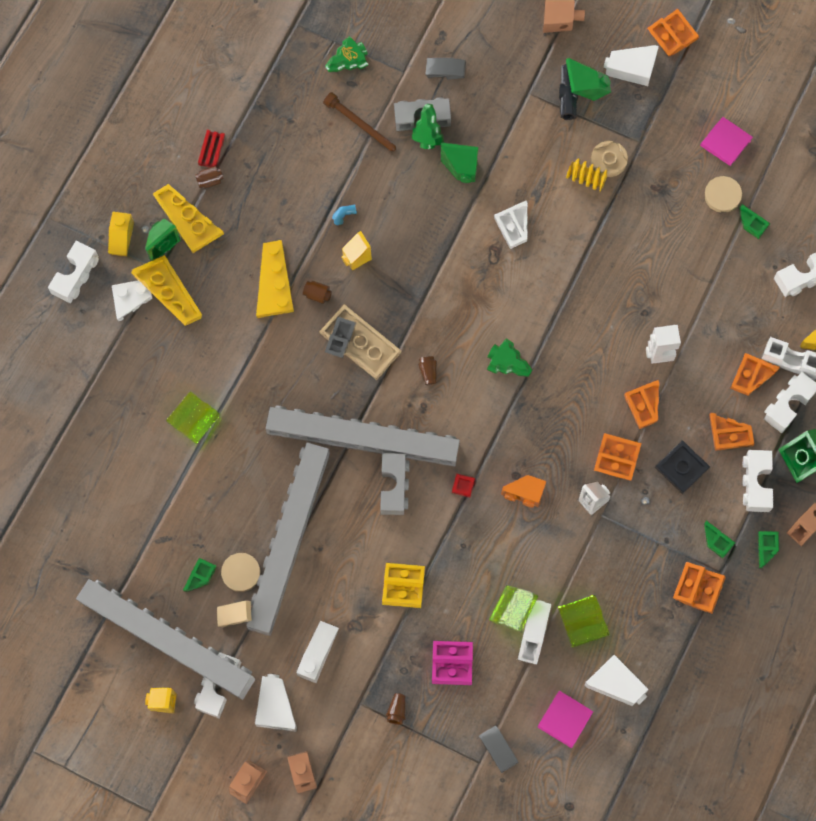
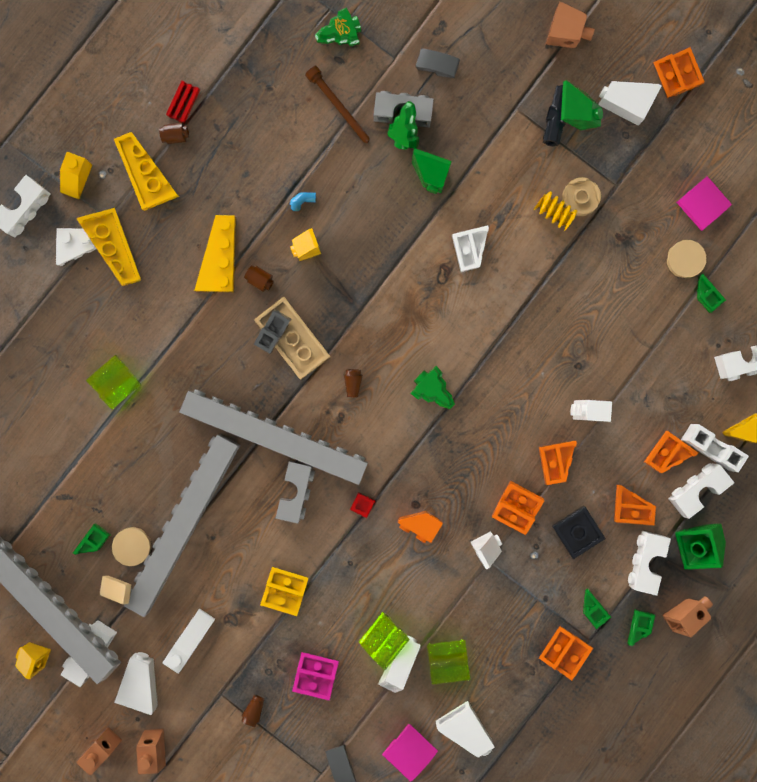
camera: 10 degrees right, 15 degrees up
green slope [145,219,181,261] -> none

